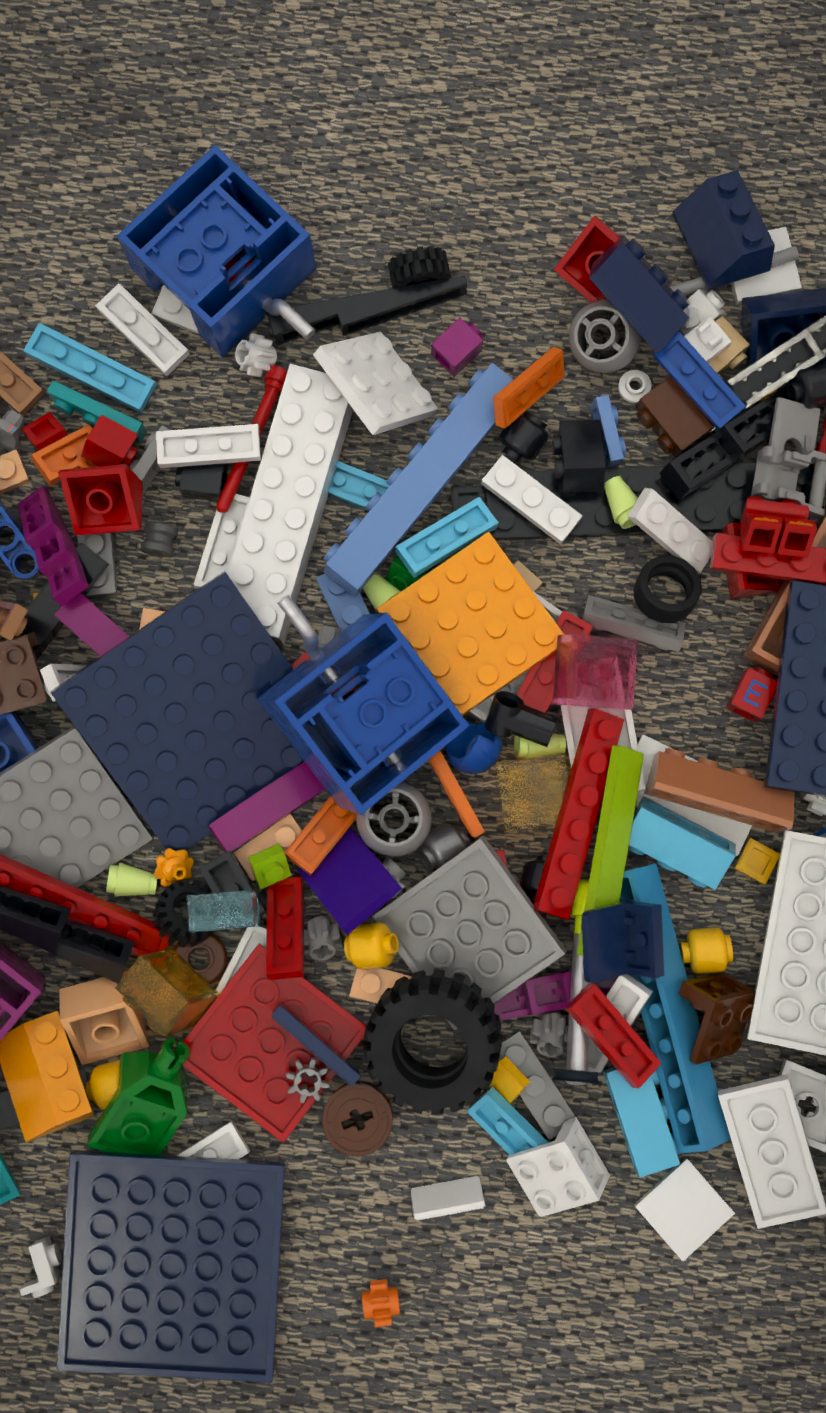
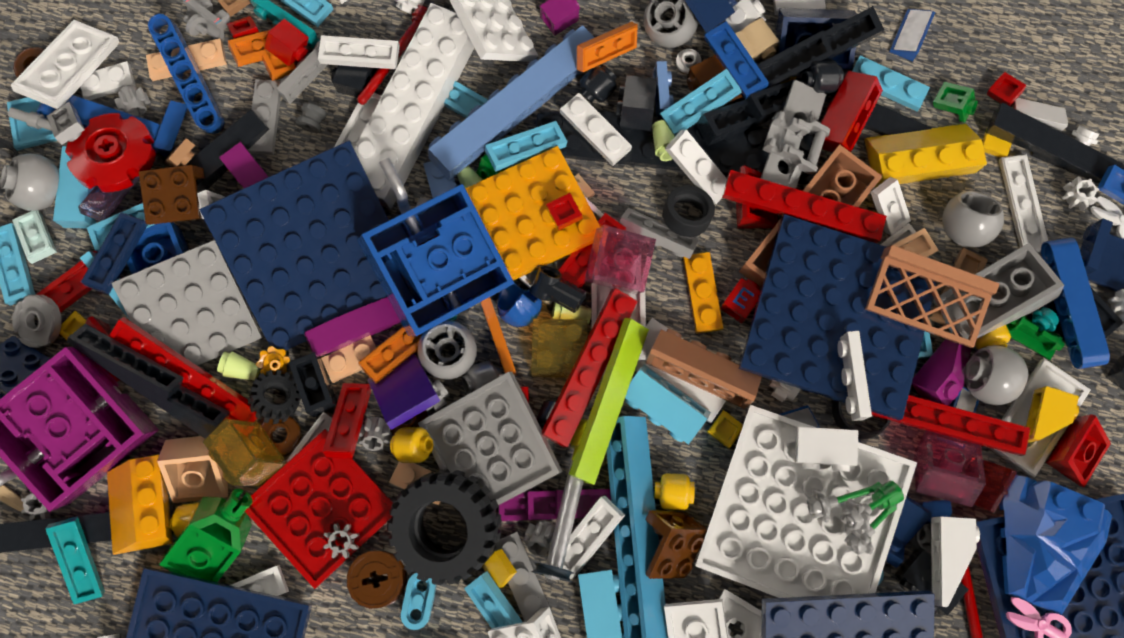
camera: 10 degrees right, 5 degrees down
magenta slope [17,485,89,606] -> none
red slope [58,464,143,536] -> none
clear light blue hips [187,890,260,932] -> none
lime plate [247,843,292,890] -> none
dark blue tile [272,1002,361,1086] -> none
red plate [565,983,661,1088] -> none
dark blue bracket [581,900,664,983] -> none
white tile [684,316,732,363] -> none
red hips [739,496,817,558] -> none
none -> medium azure plate [401,573,437,630]
none -> red plate [546,193,583,231]
none -> medium azure plate [660,69,742,136]
none -> light orange plate [683,252,723,334]

